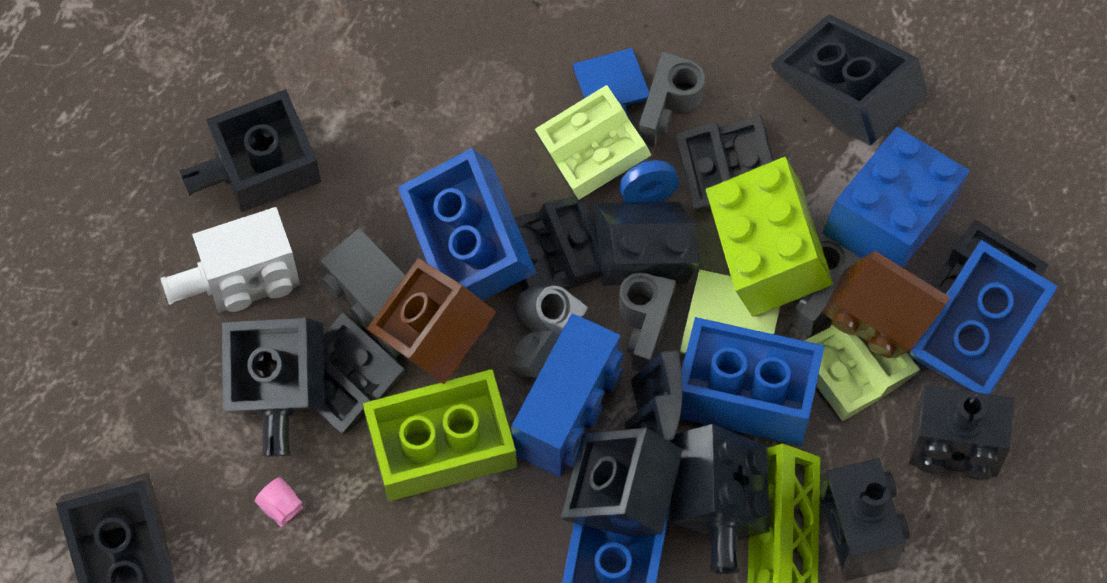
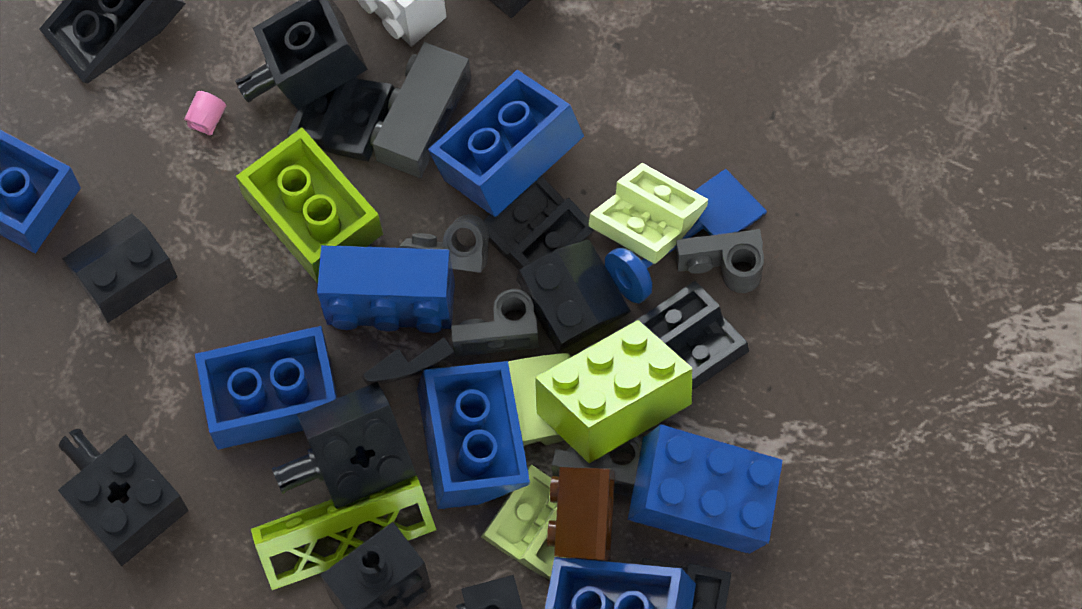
camera: 70 degrees right, 0 degrees up
reddish brown slope [367,258,496,384] -> none
black slope [560,428,683,537] -> none
black slope [771,14,928,146] -> none

